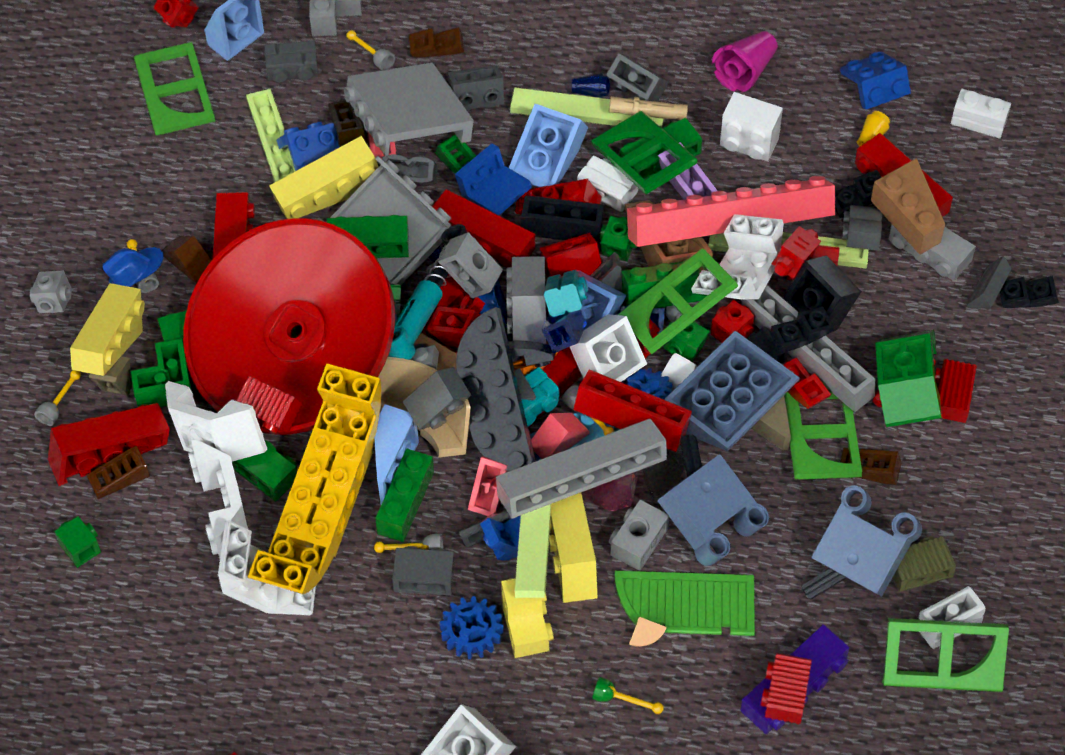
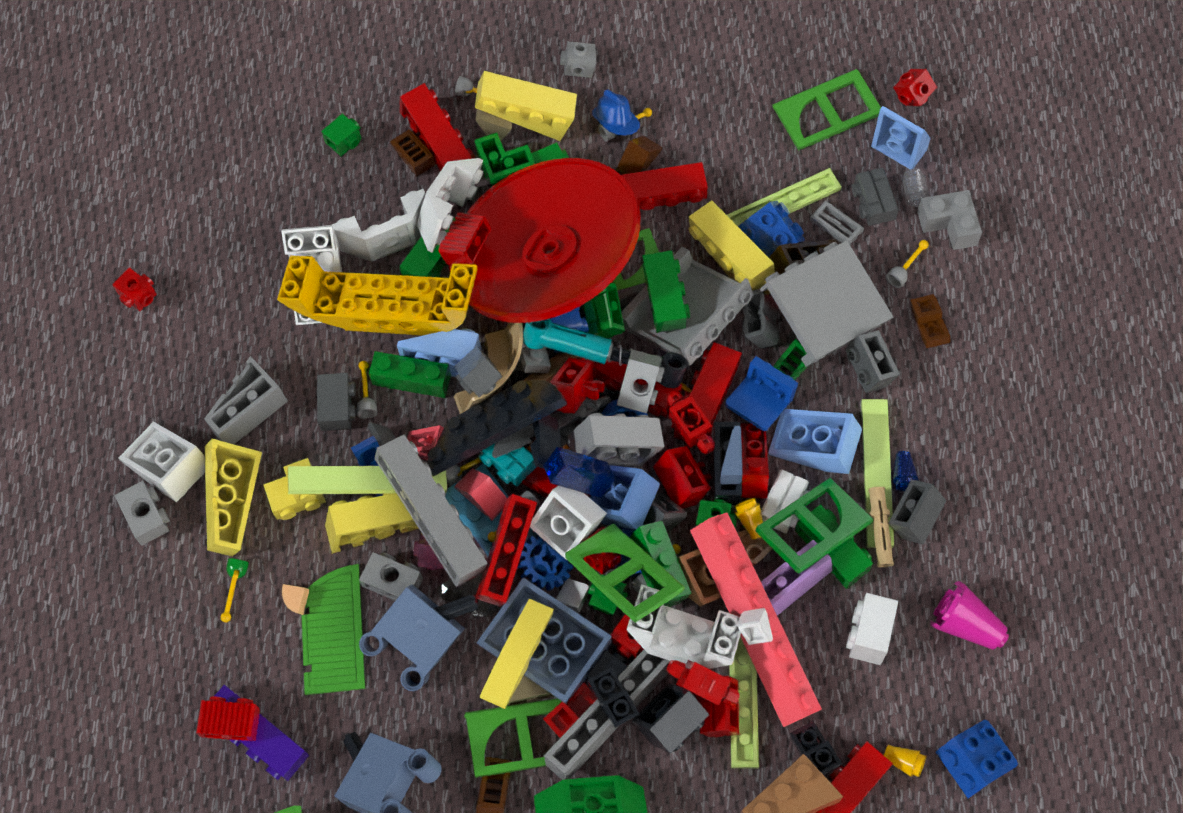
camera: 85 degrees right, 10 degrees up
blue gear [440,596,504,659] -> none
brick [544,270,588,317] -> none
dark grey brick [842,205,882,251] -> none
none -> light grey wedge [204,356,288,444]
none -> light yellow wedge [205,439,262,557]
none -> light yellow slope [480,599,554,709]
none -> red piece [666,390,715,454]
none -> sand blue slope [720,426,742,484]
none -> yellow cone [735,498,763,539]
none -> white slope [736,608,773,645]
none -> light grey tile [810,200,864,245]
none -> clear brick [901,169,929,207]

